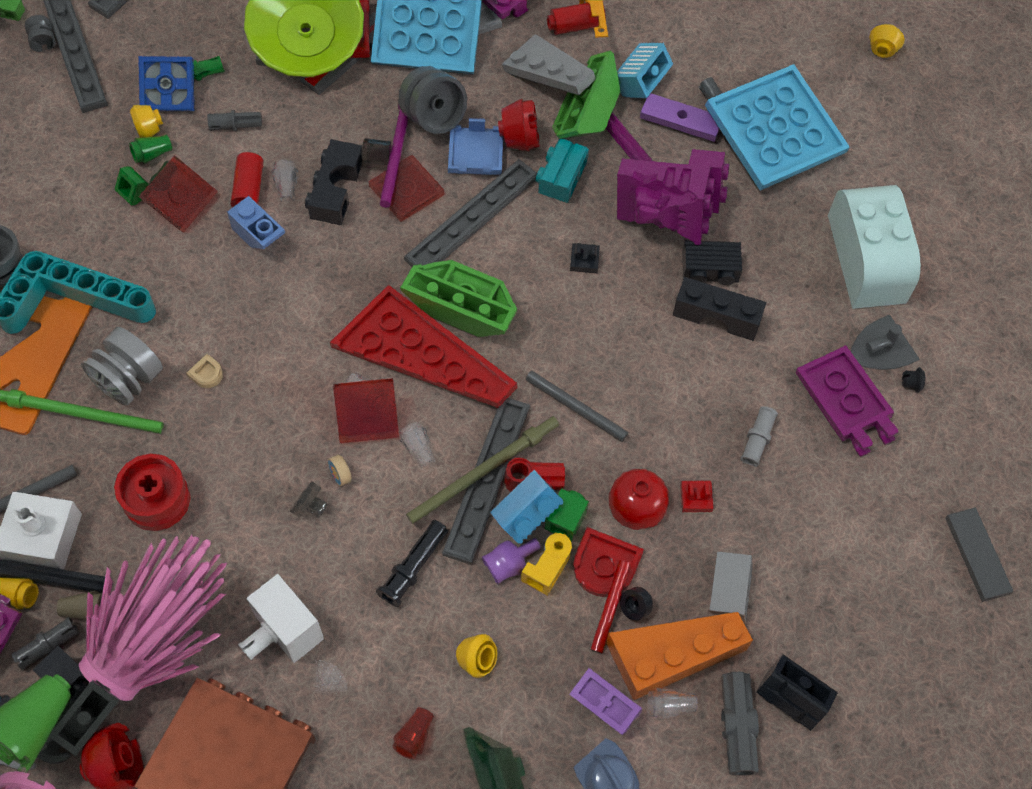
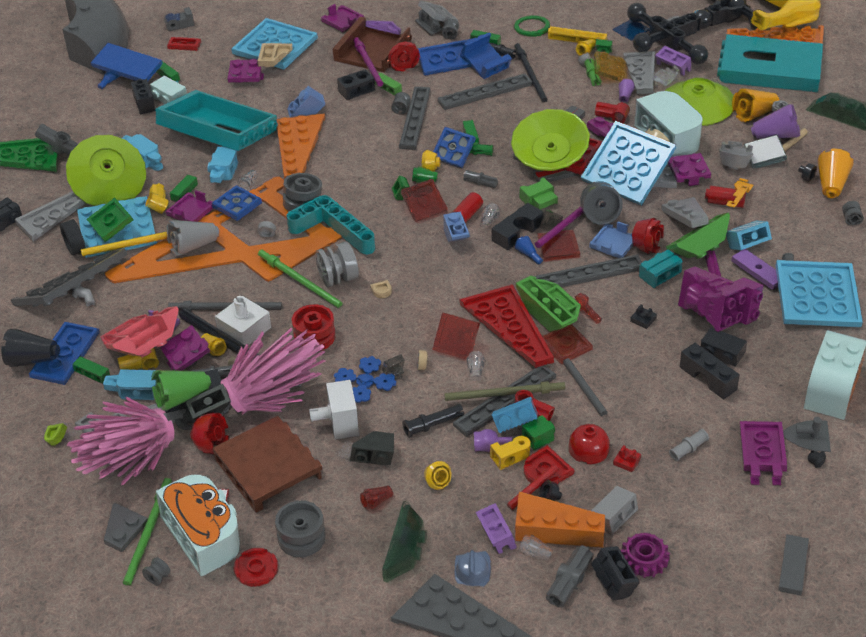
camera: 35 degrees right, 20 degrees down
none -> blue plant [334,356,396,403]
none -> pearl dark grey slope [349,431,394,465]
none -> green piece [463,120,479,143]
none -> blue cone [515,236,543,265]
none -> bright green piece [519,177,558,210]
none -> clear red tile [542,324,593,364]
none -> clear red bar [574,293,602,324]
none -> magenta gear [621,533,670,578]

